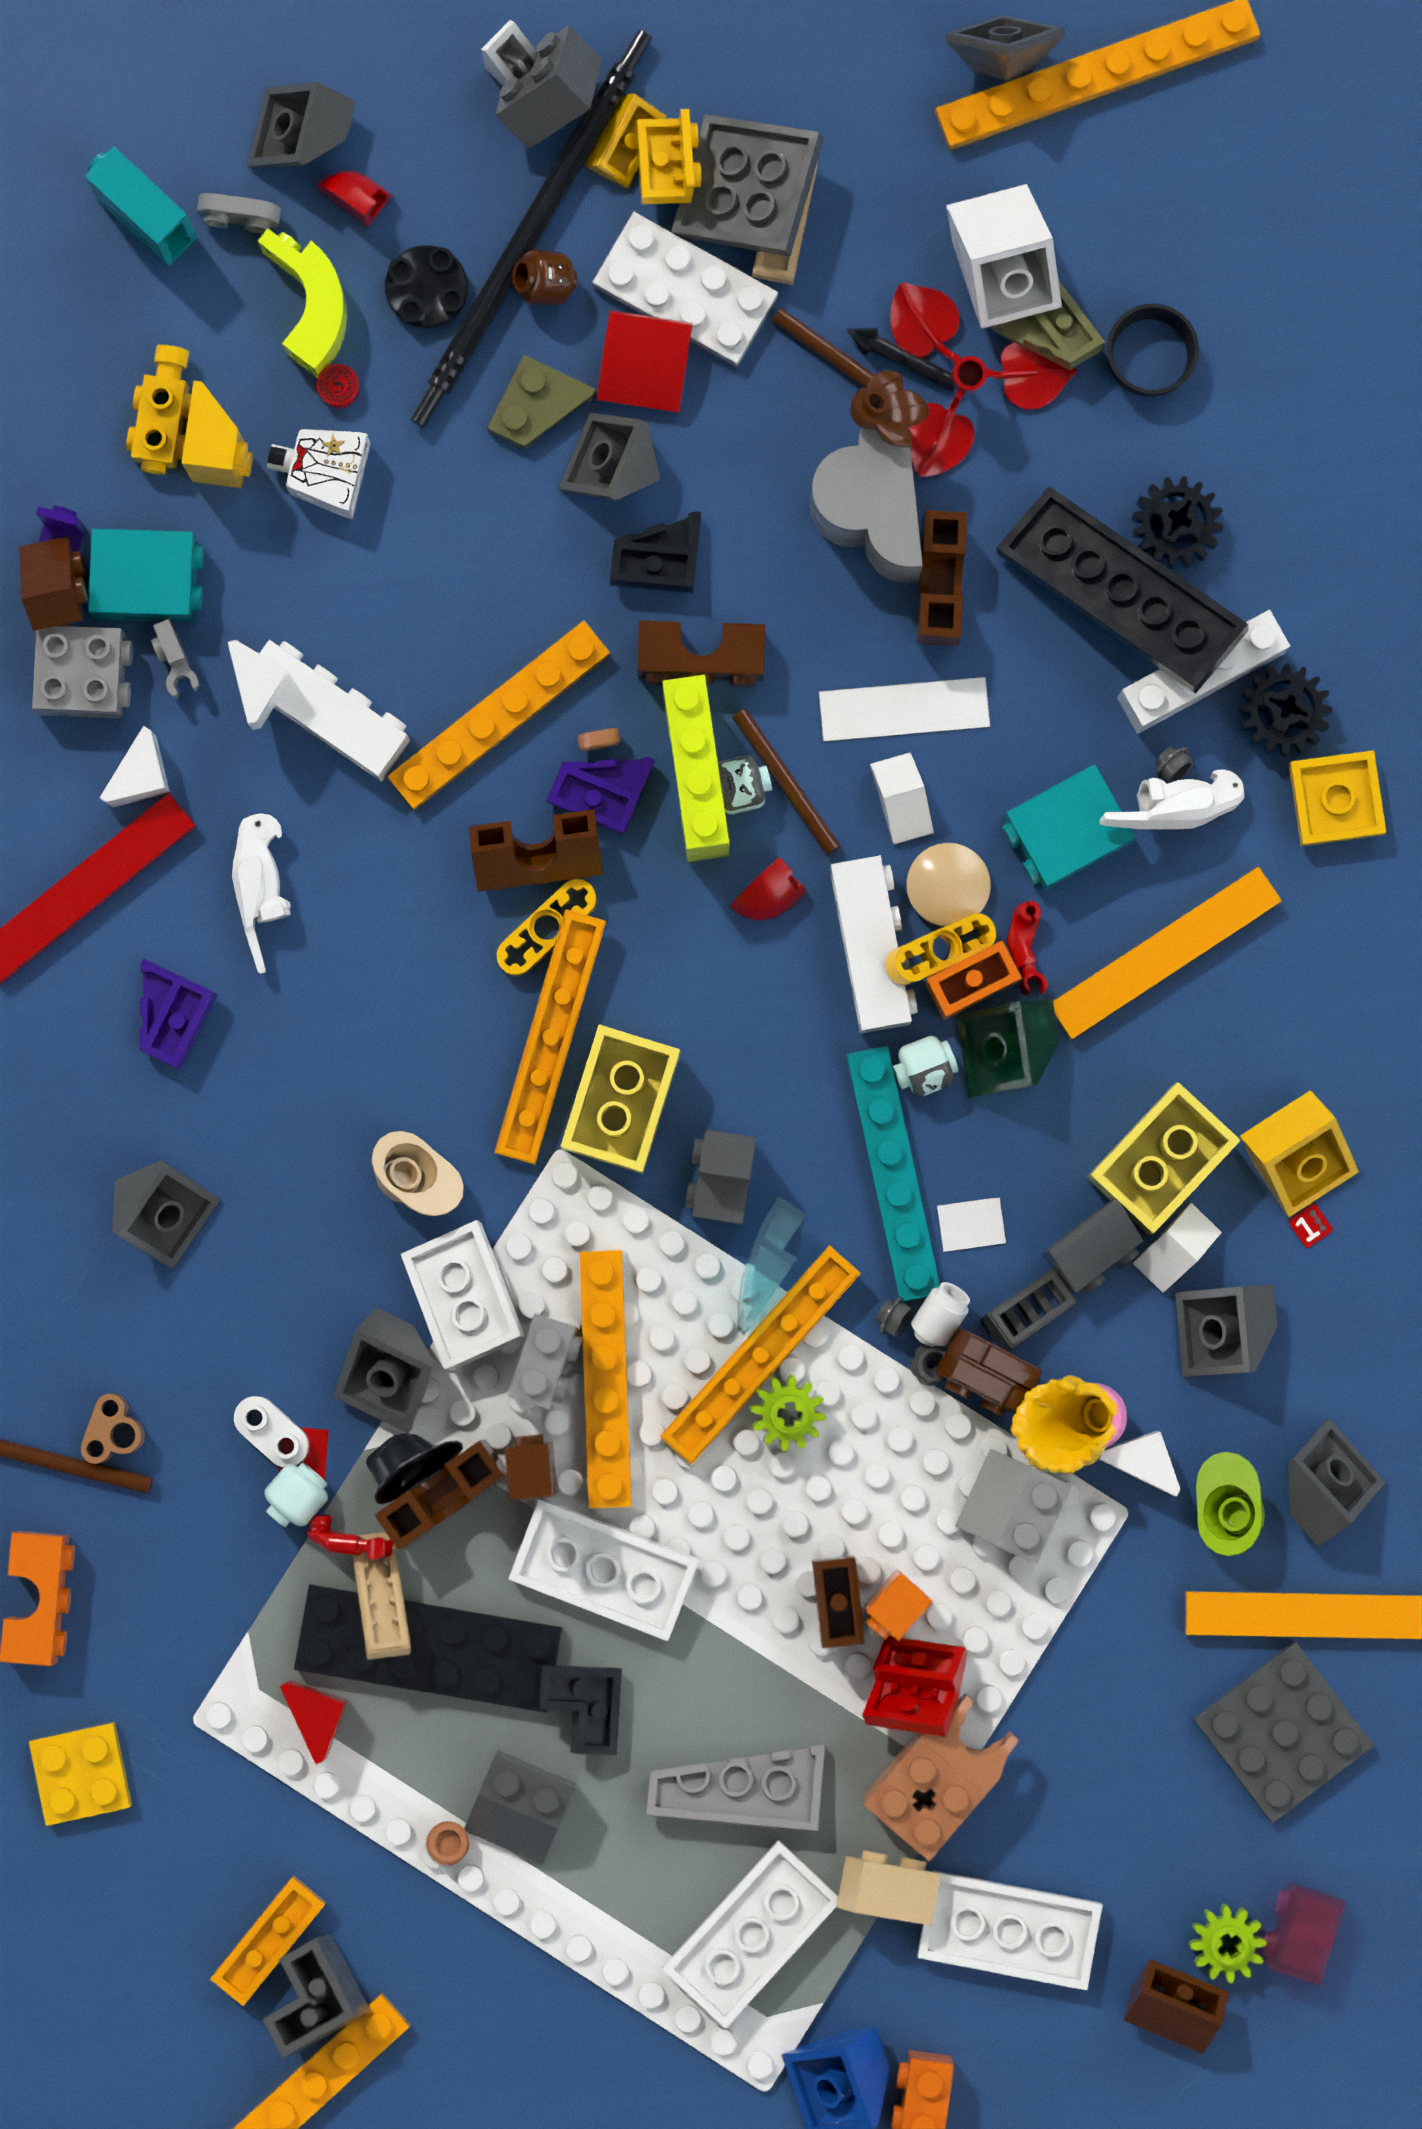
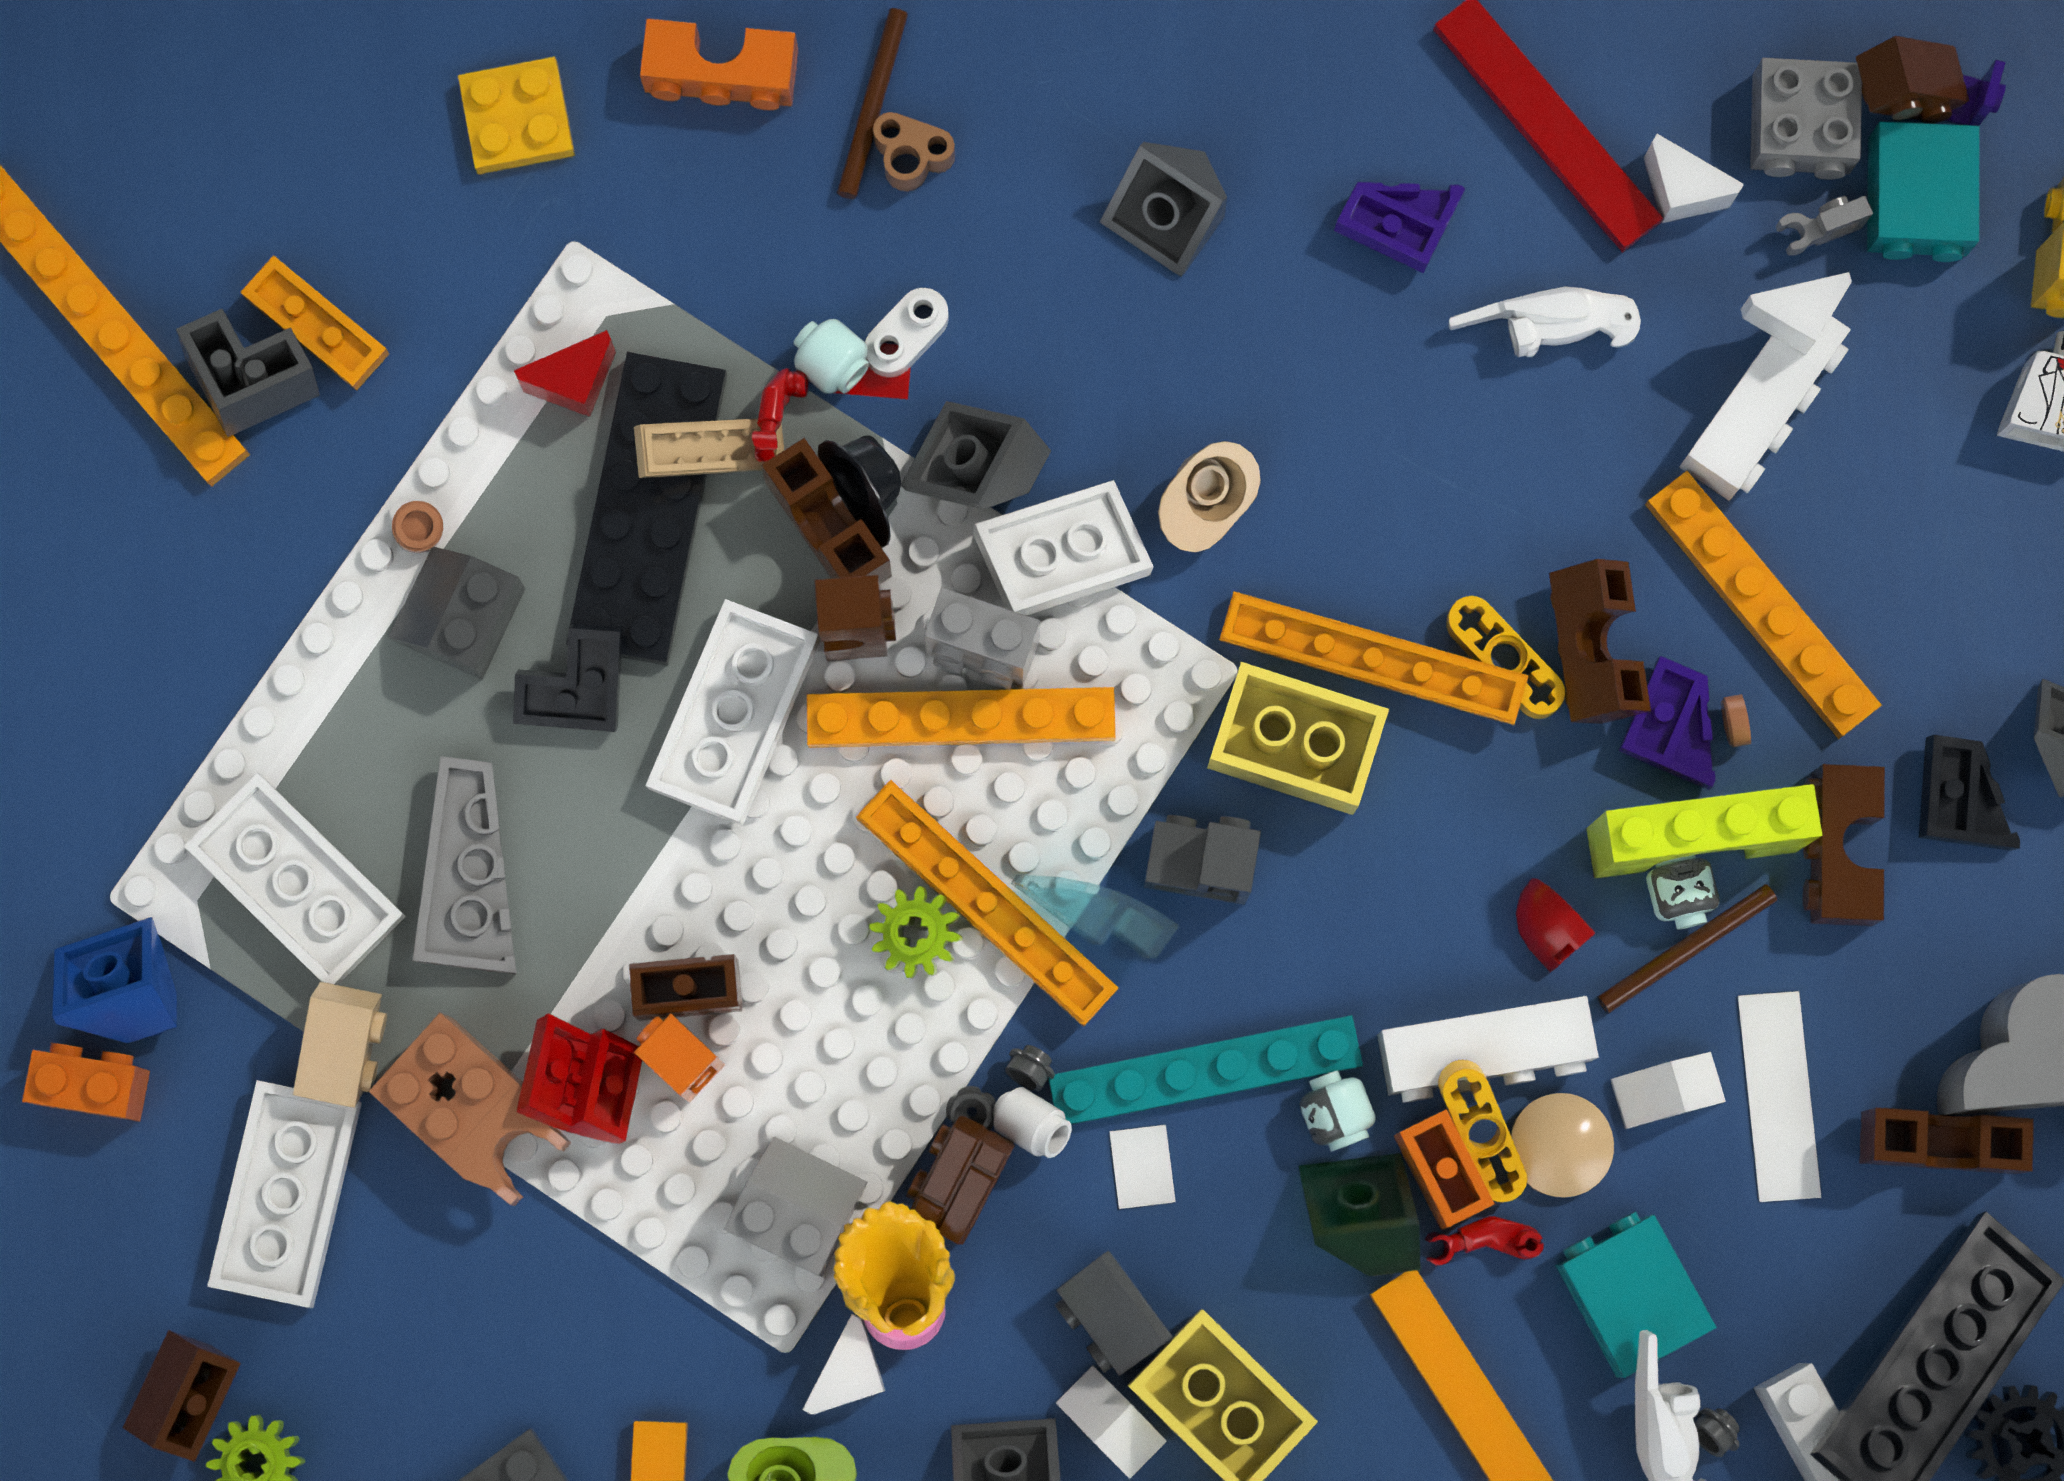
camera: 90 degrees right, 5 degrees down
dark grey slope [980,1268,1077,1352] -> none

